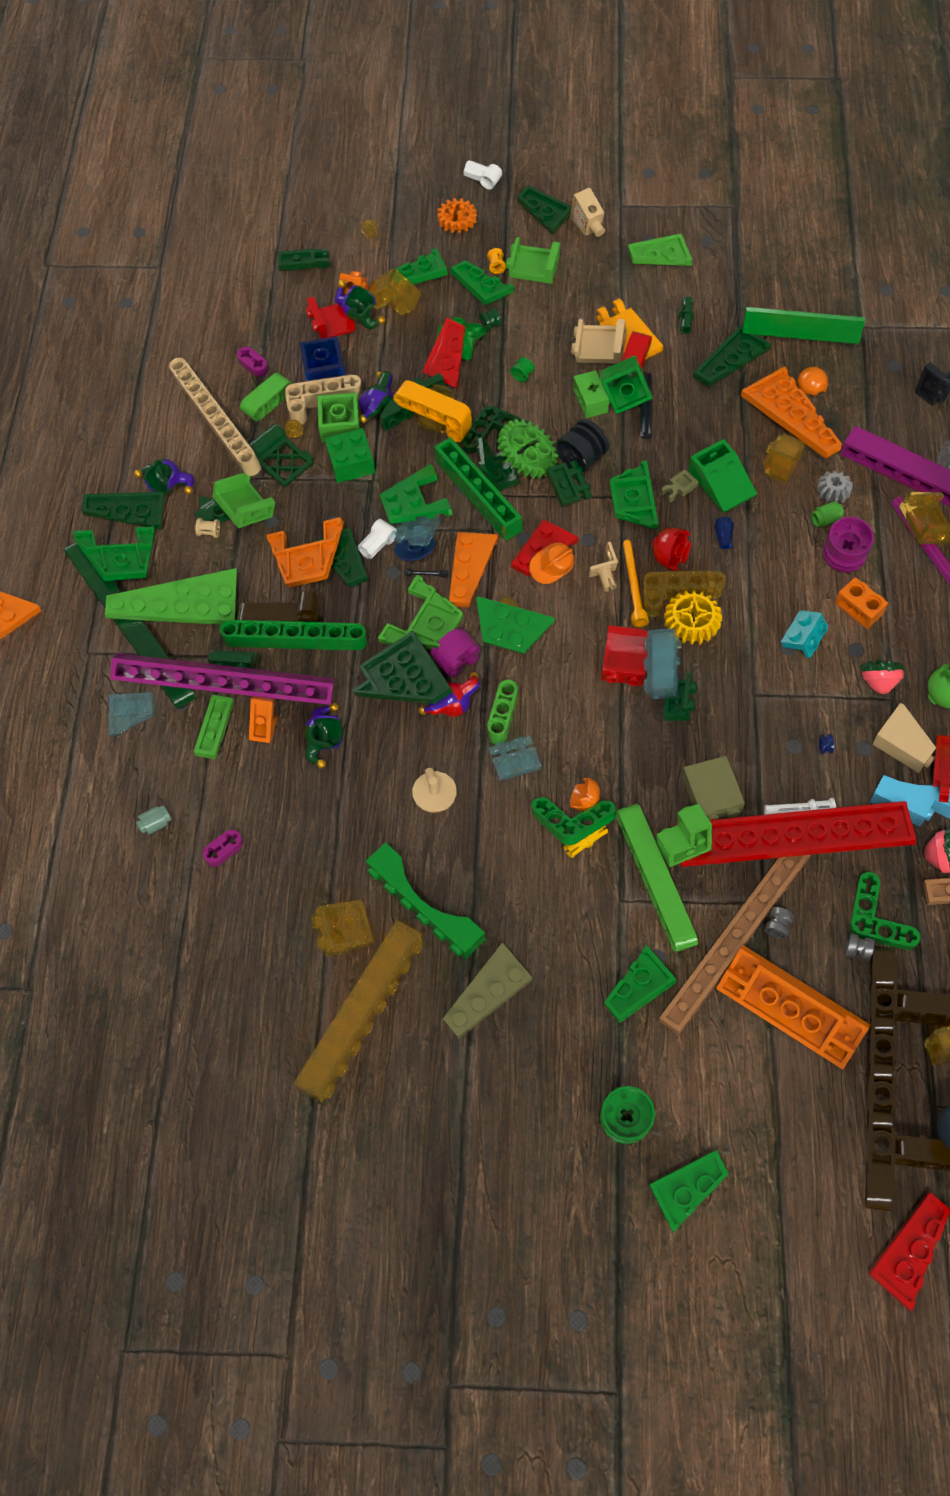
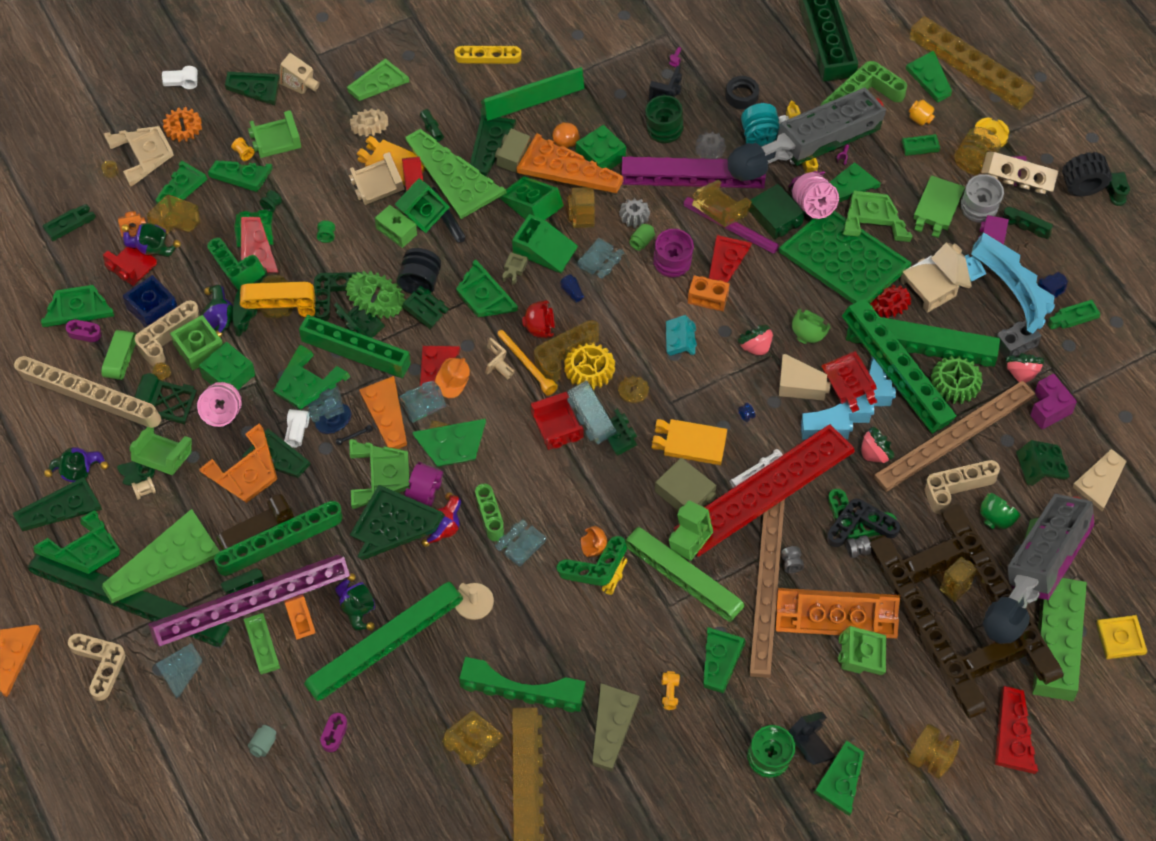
camera: 35 degrees left, 5 degrees down
none -> green wing [41,285,114,327]
none -> tan beam [68,634,126,701]
none -> tan wing [104,126,174,187]
none -> bright pink wheel [197,382,242,427]
none -> green beam [207,238,266,290]
none -> green beam [304,582,463,701]
none -> tan gear [350,108,389,137]
none -> clear light blue bracket [400,381,446,422]
none -> bright green wing [405,129,506,220]
none -> yellow beam [454,46,522,64]
none -> olive brick [495,129,531,173]
none -> green slope [499,176,564,220]
none -> green brick [576,125,626,170]
none -> clear light blue plate [578,238,624,279]
none -> clear yellow gear [619,375,649,403]
none -> dark green wheel [645,95,684,143]
none -> light orange tile [652,419,727,465]
none -> light orange bar [661,671,680,710]
none -> red wing [708,235,752,283]
none -> black bracket [788,712,835,765]
none -> black beam [827,499,900,547]
none -> bright green plate [838,626,886,675]
none -> clear yellow wheel [908,723,961,779]

